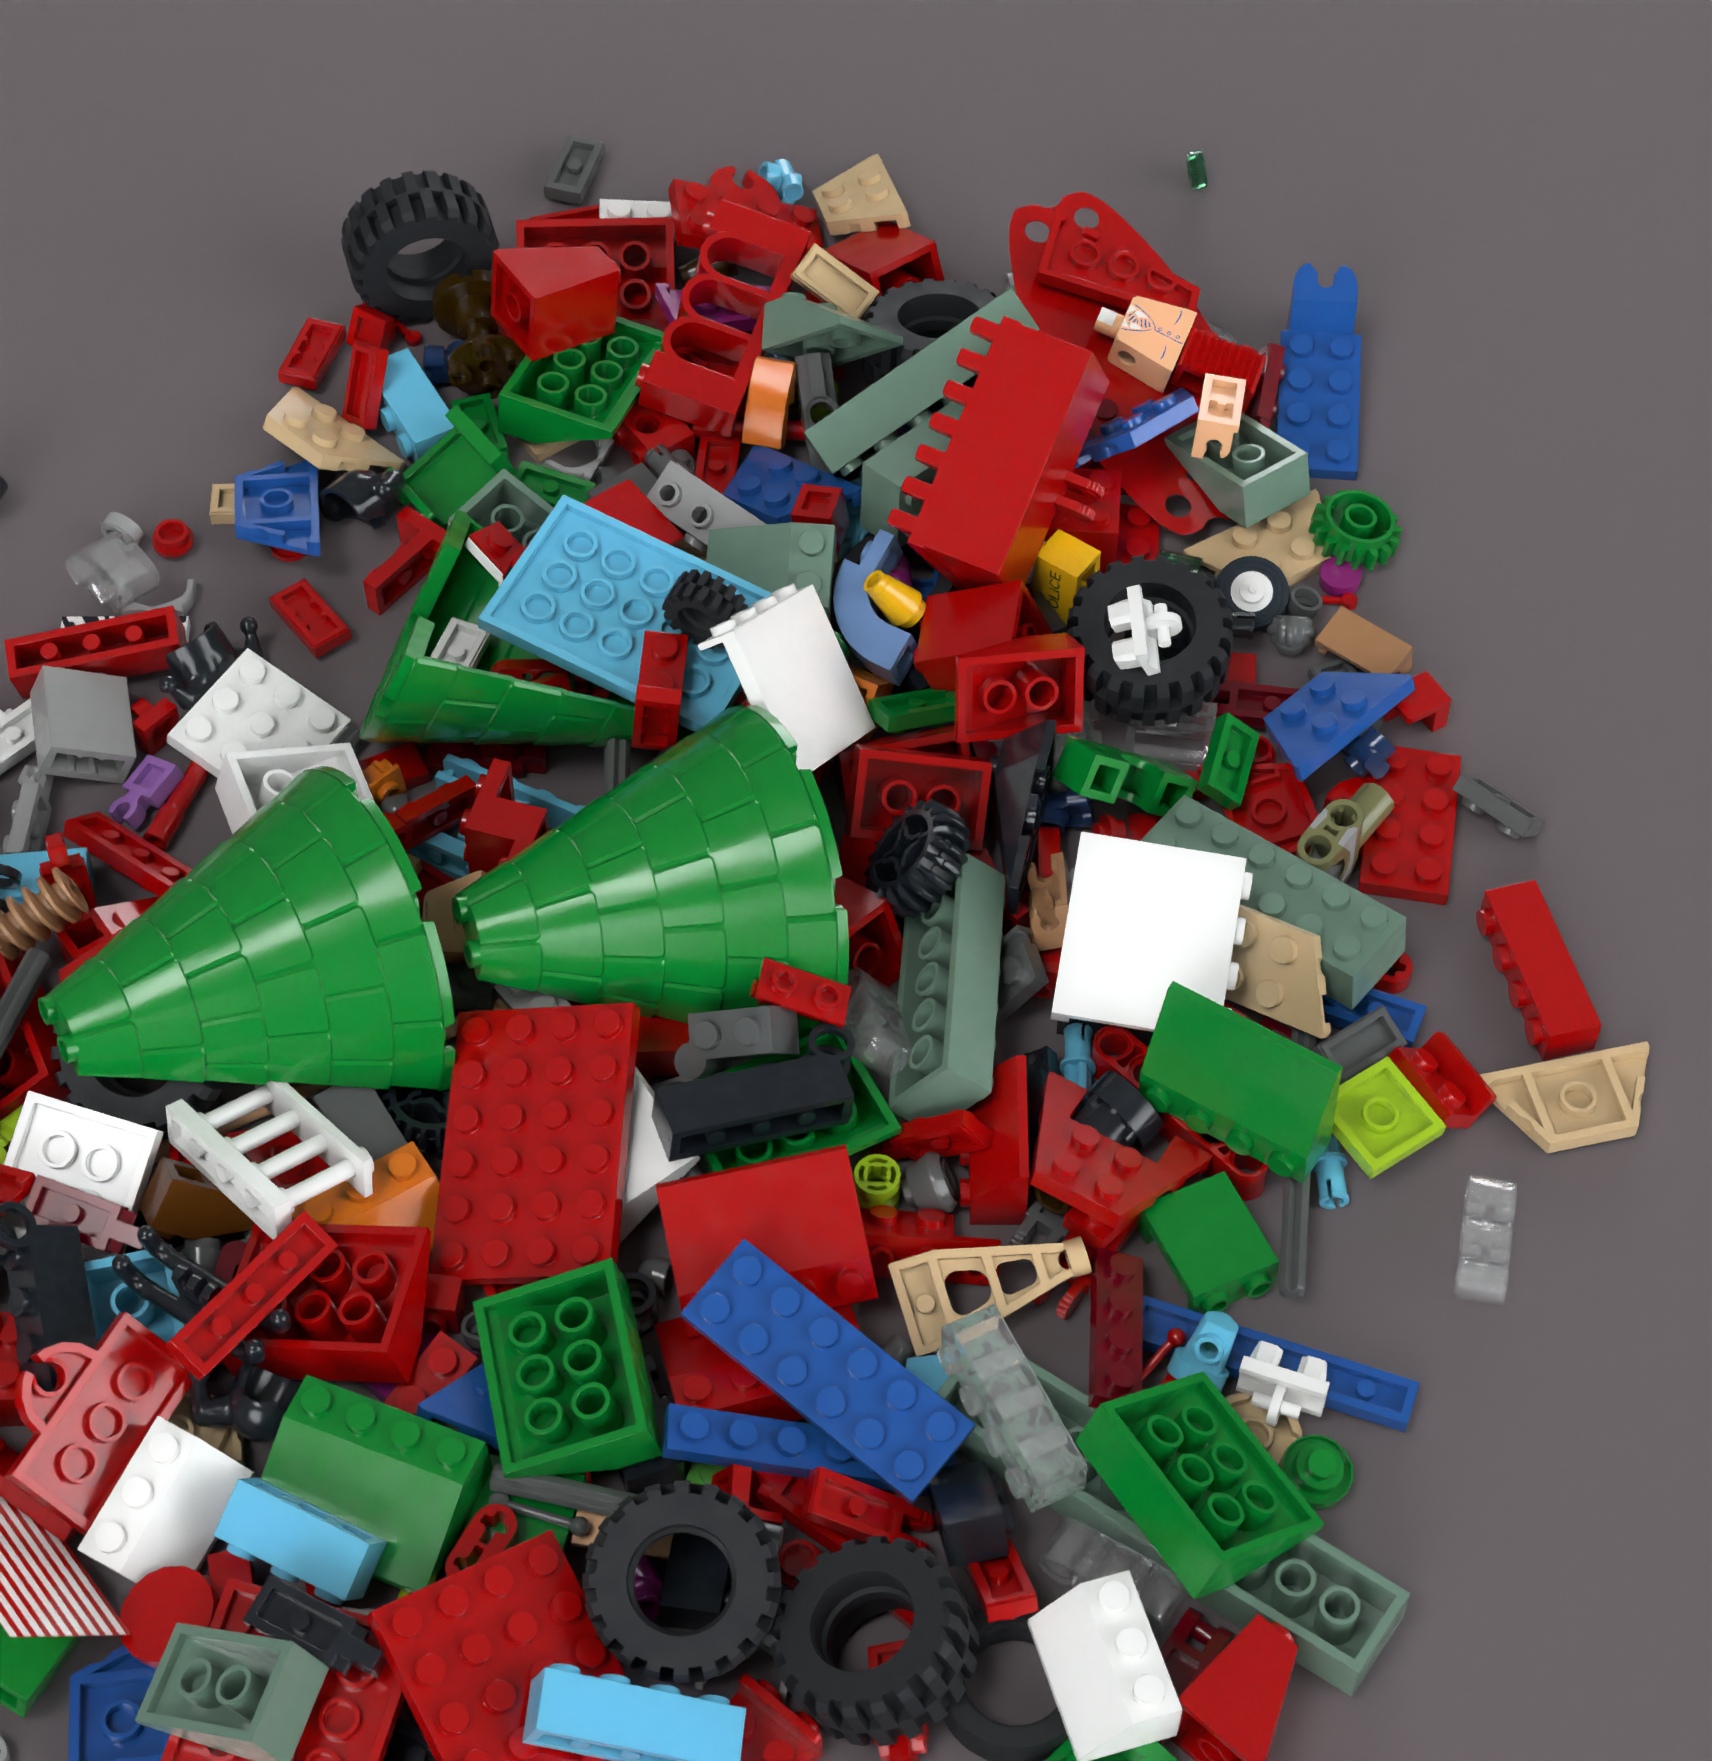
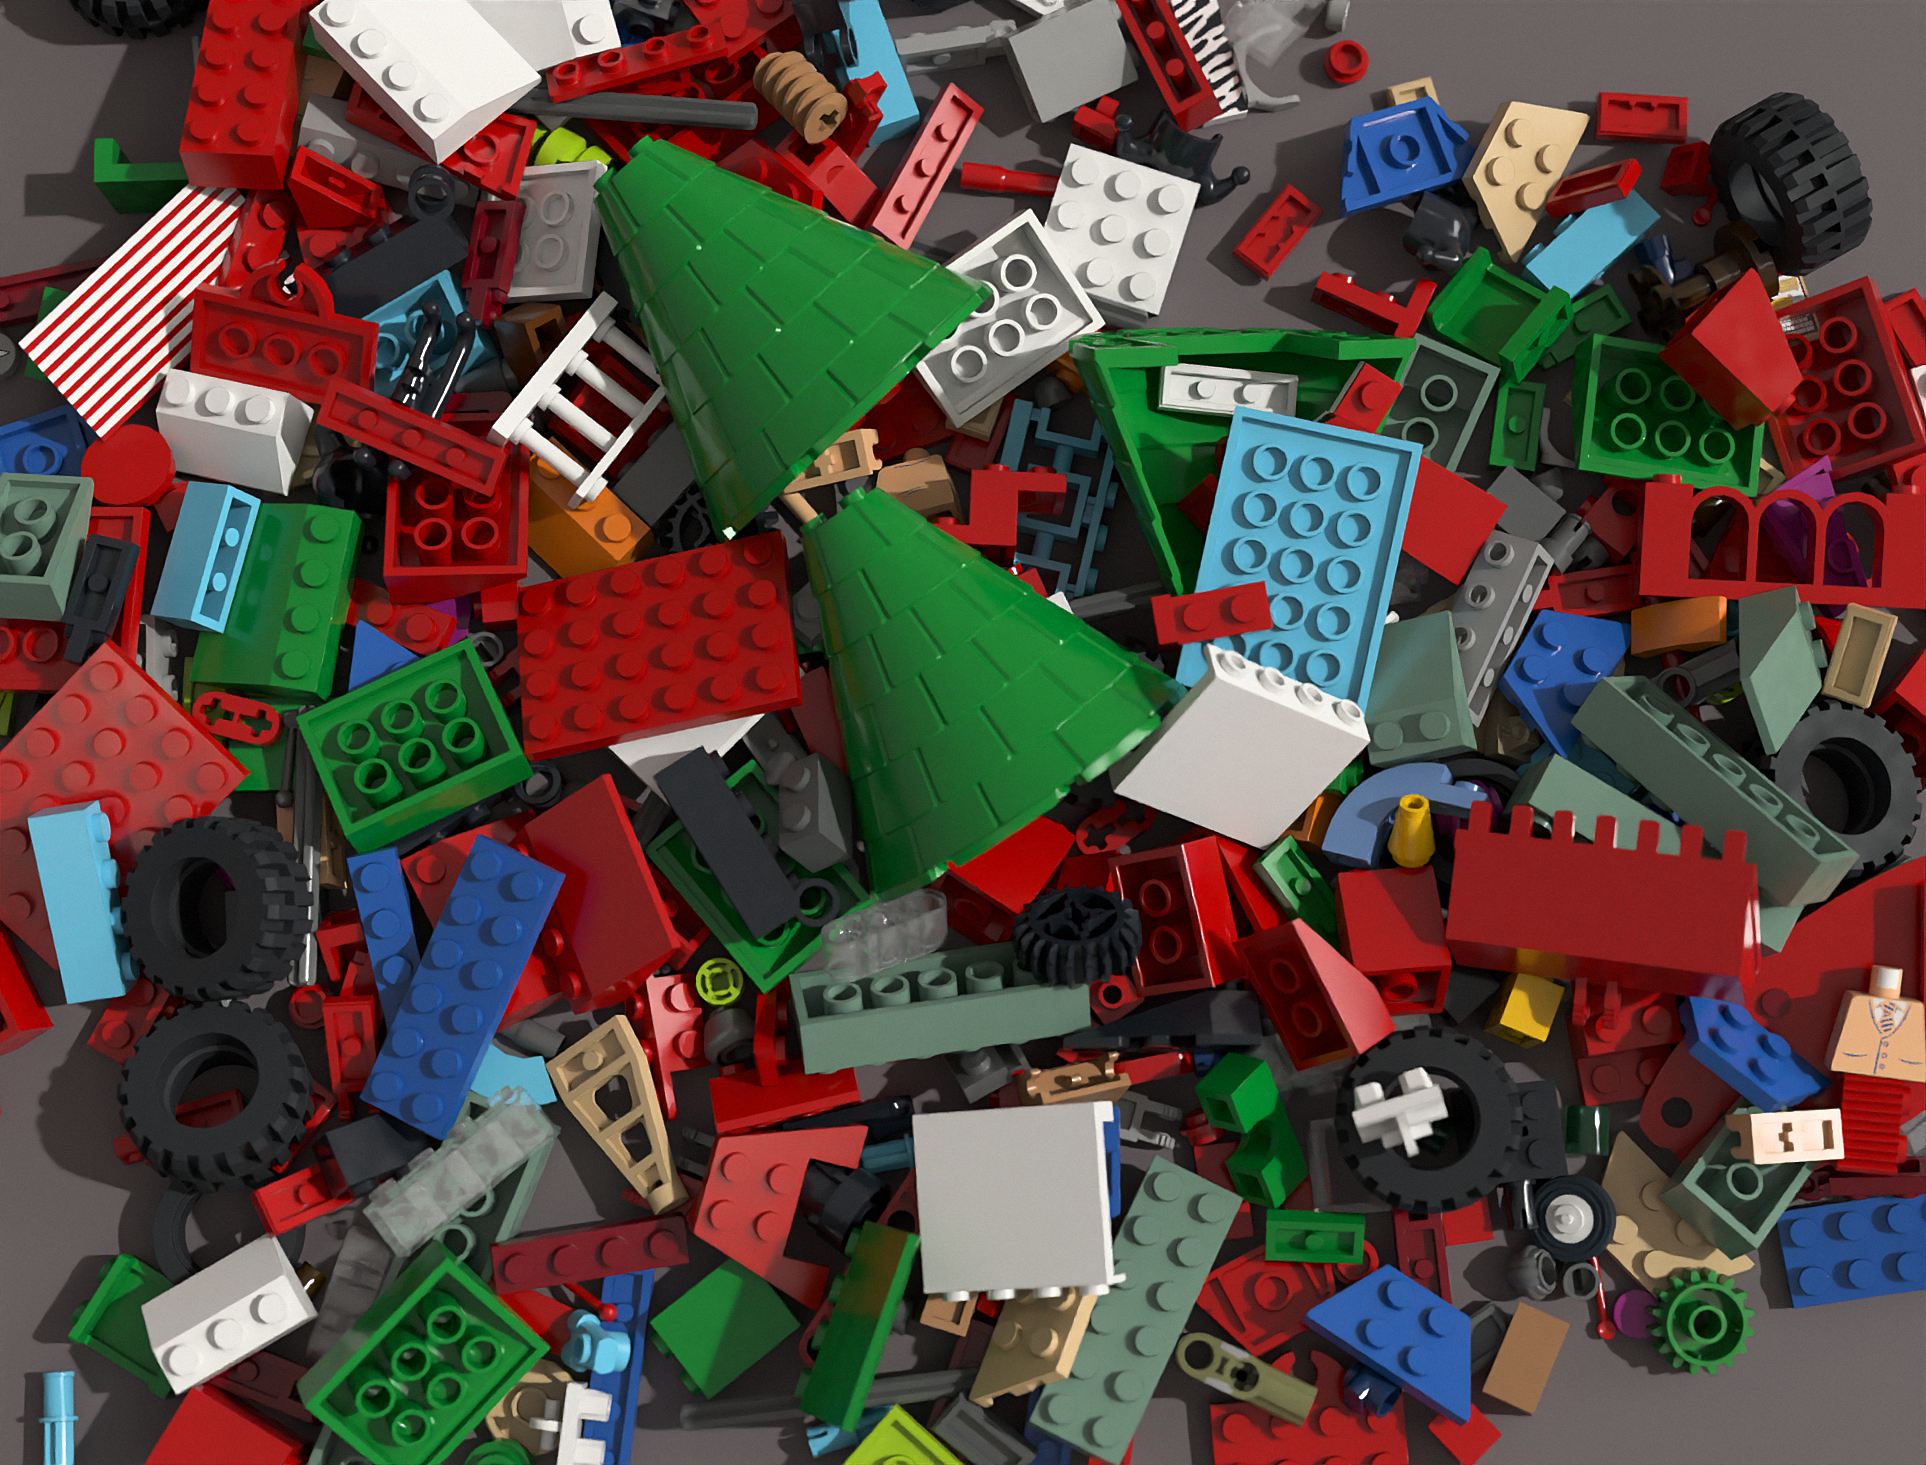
camera: 75 degrees right, 25 degrees up
medium lavender plate [108,754,185,830] -> none
red hinge [382,775,476,851] -> none
black tyre [662,569,748,650] -> none
red hinge [749,957,851,1028] -> none
red panel [790,484,850,553] -> none

